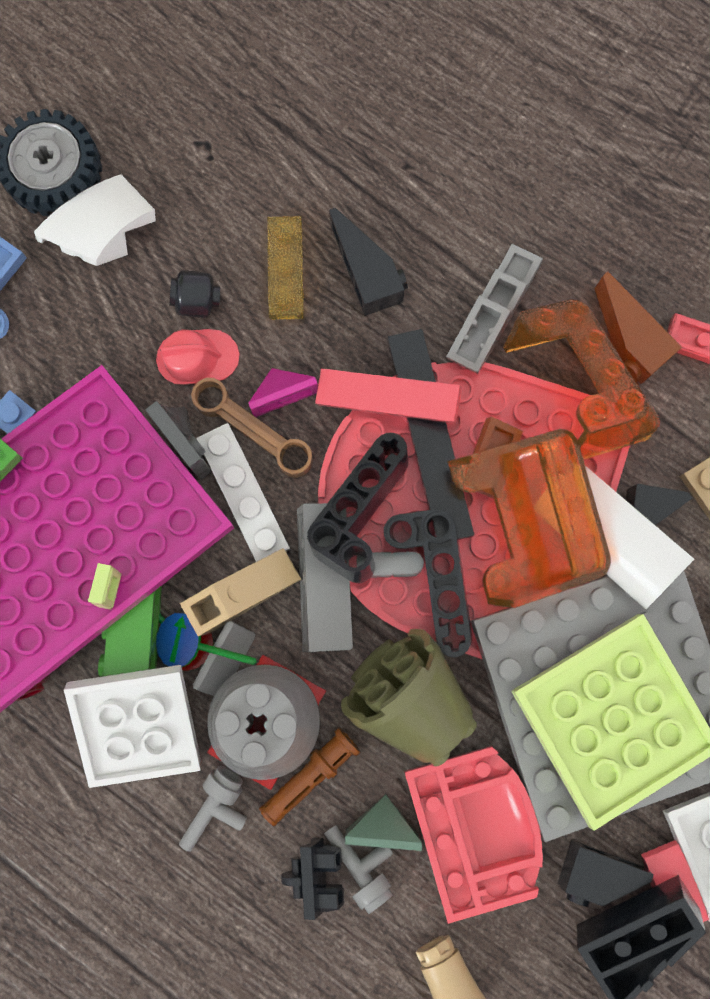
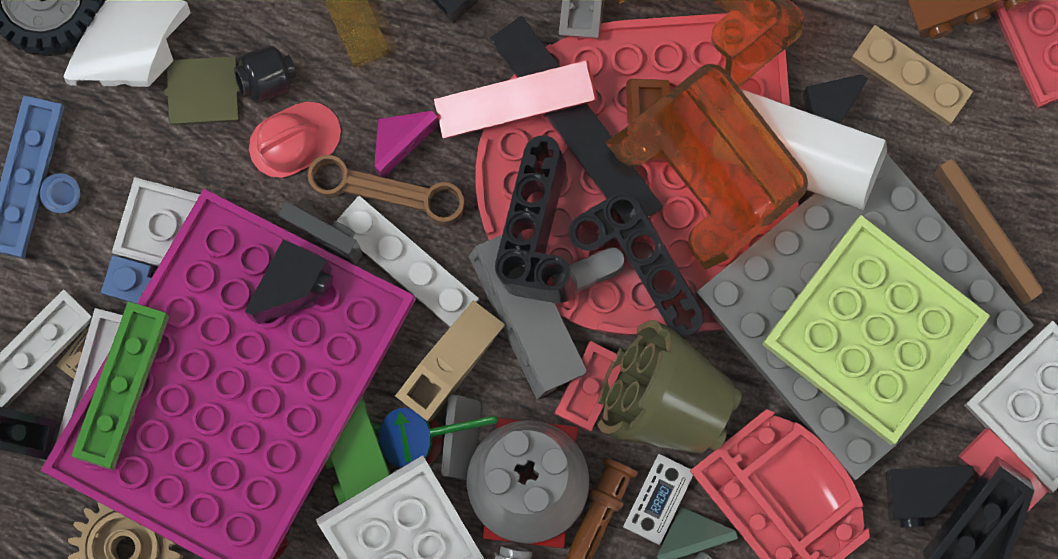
camera: 20 degrees left, 0 degrees up
yellowish green tile [88,563,121,610] -> none
none -> white tile [112,177,200,267]
none -> olive piece [164,56,240,125]
none -> black slope [245,239,333,324]
none -> coral plate [554,341,621,432]
none -> white tile [623,454,693,545]

